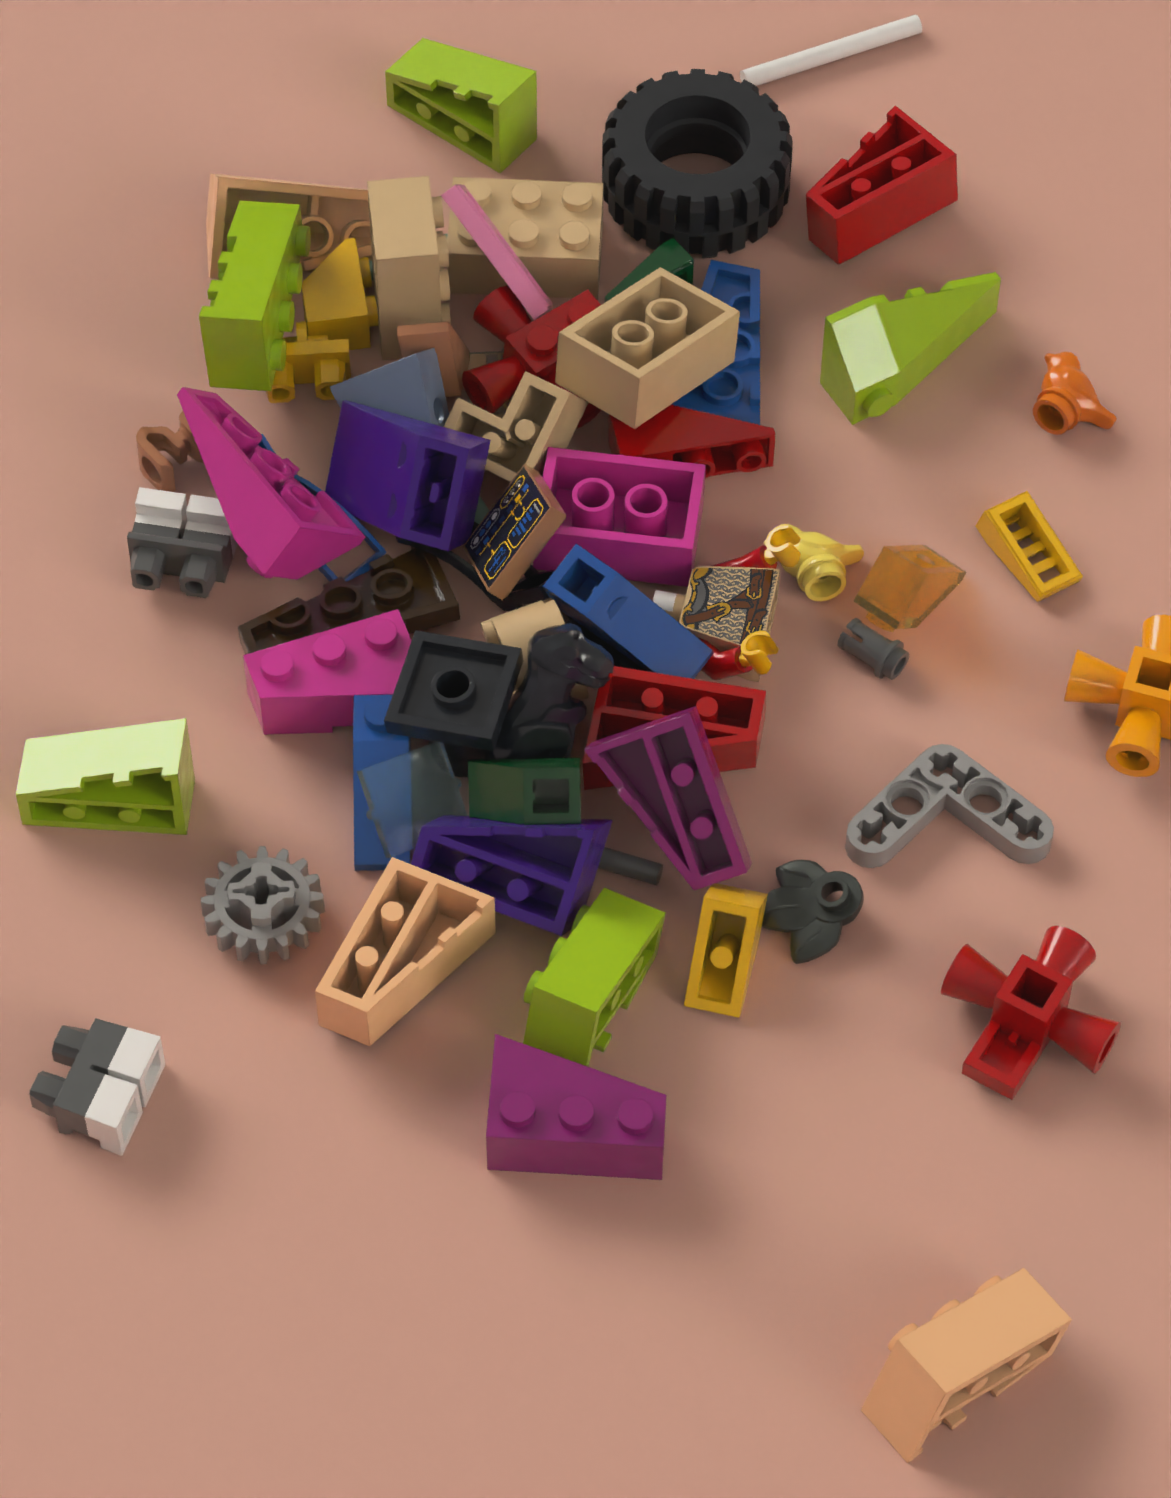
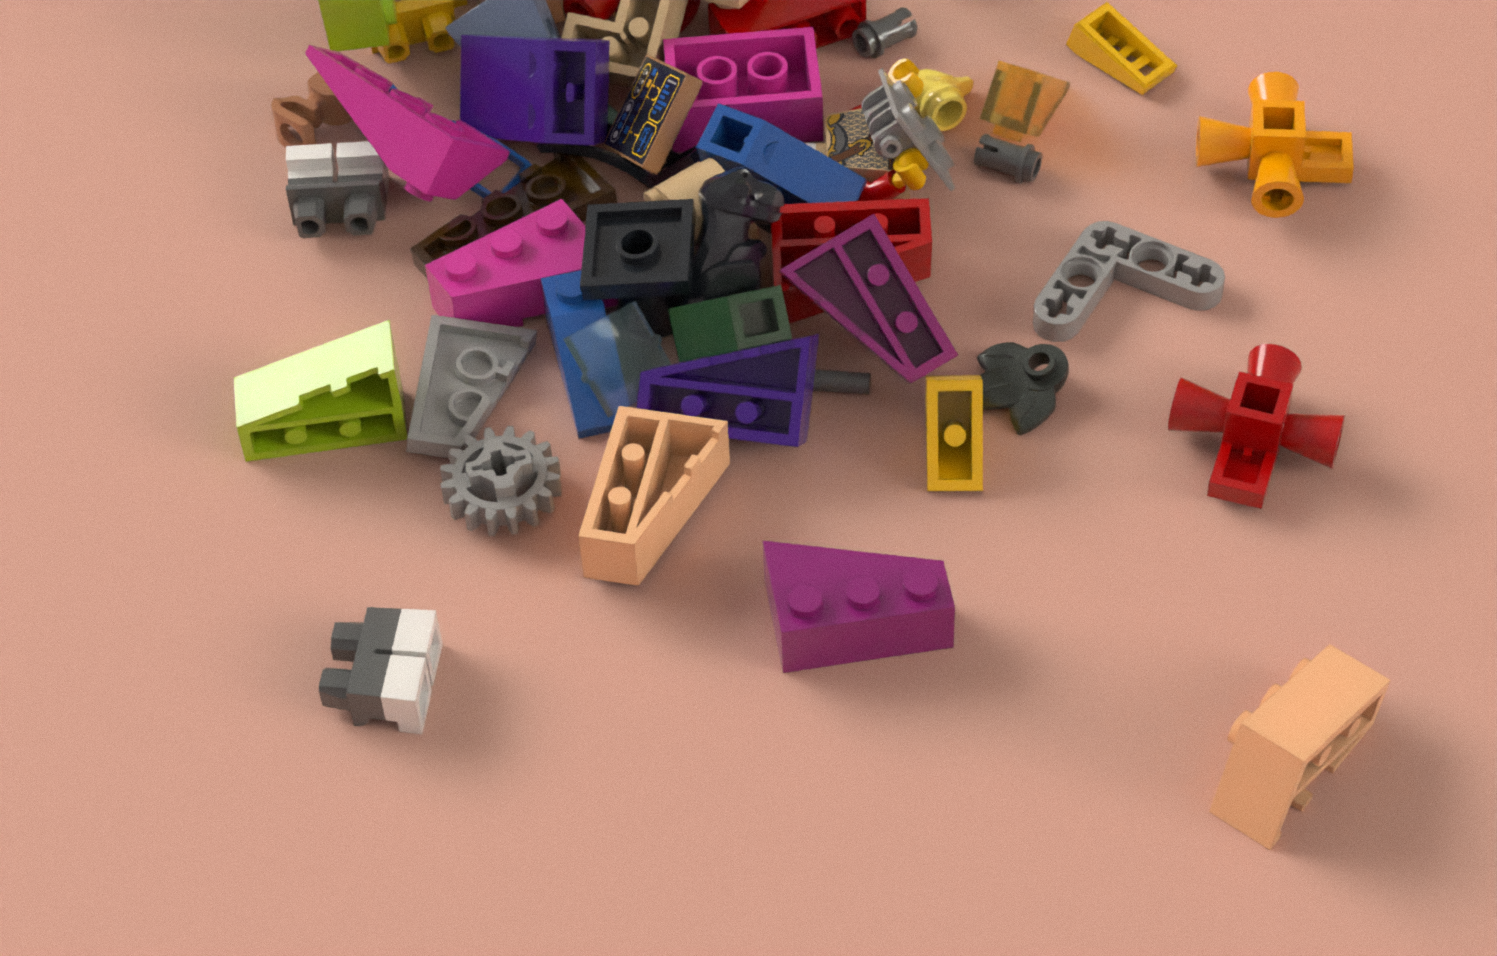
camera: 10 degrees left, 5 degrees down
lime wedge [523,888,666,1067] -> none
none -> light grey wing [406,315,537,458]
none -> dark grey pin [852,7,917,58]
none -> light grey hinge [861,68,955,191]

